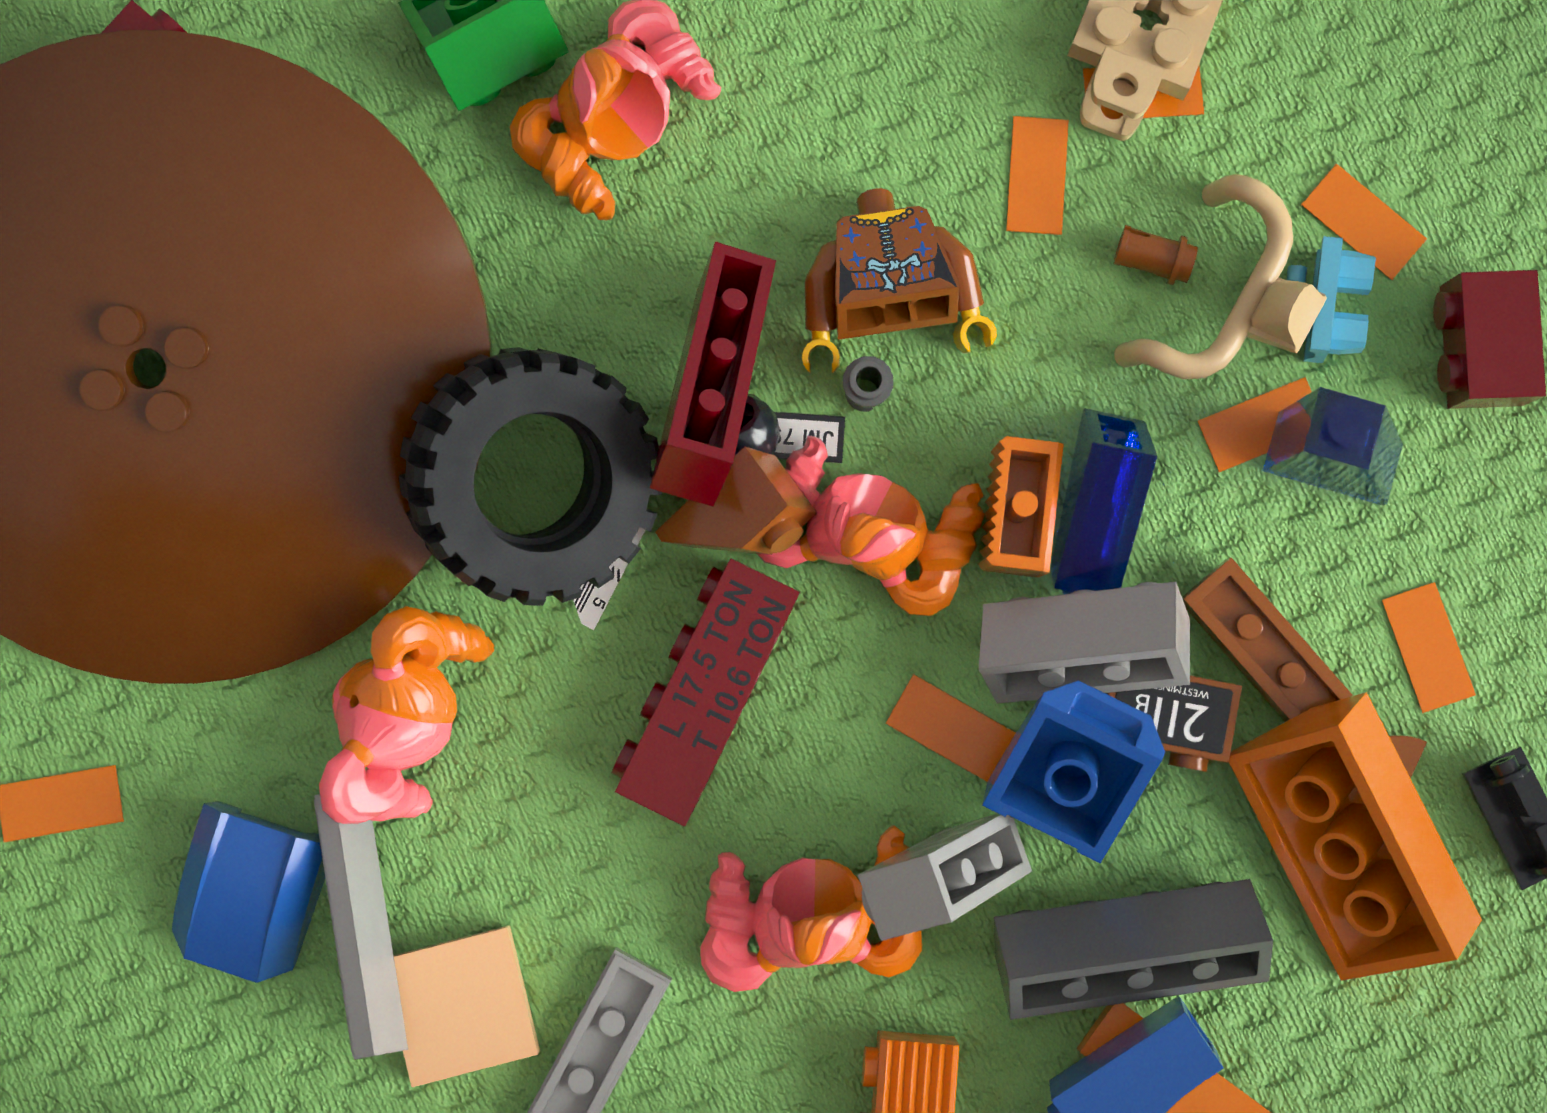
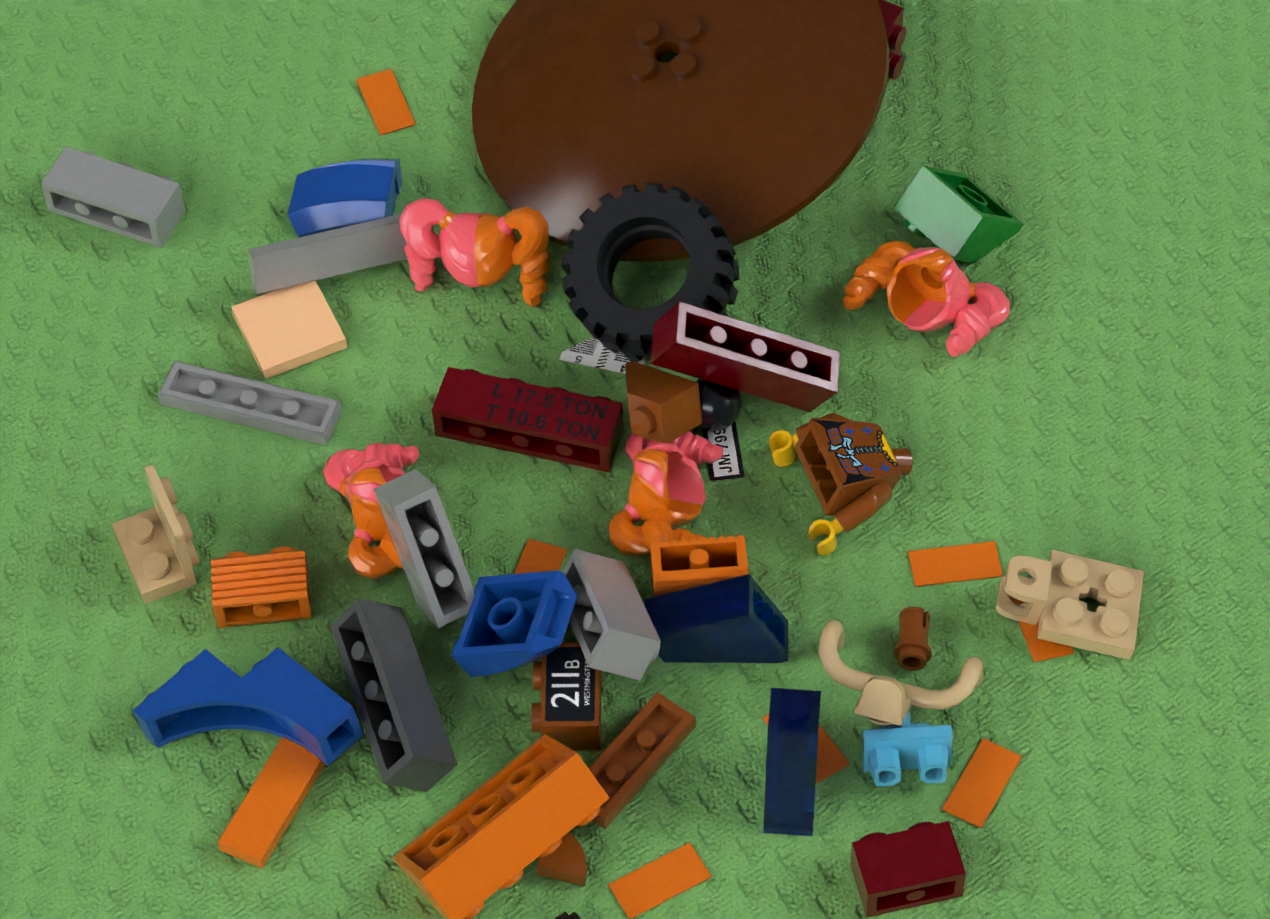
camera: 85 degrees right, 30 degrees down
dark grey pin [843,356,894,412] -> none

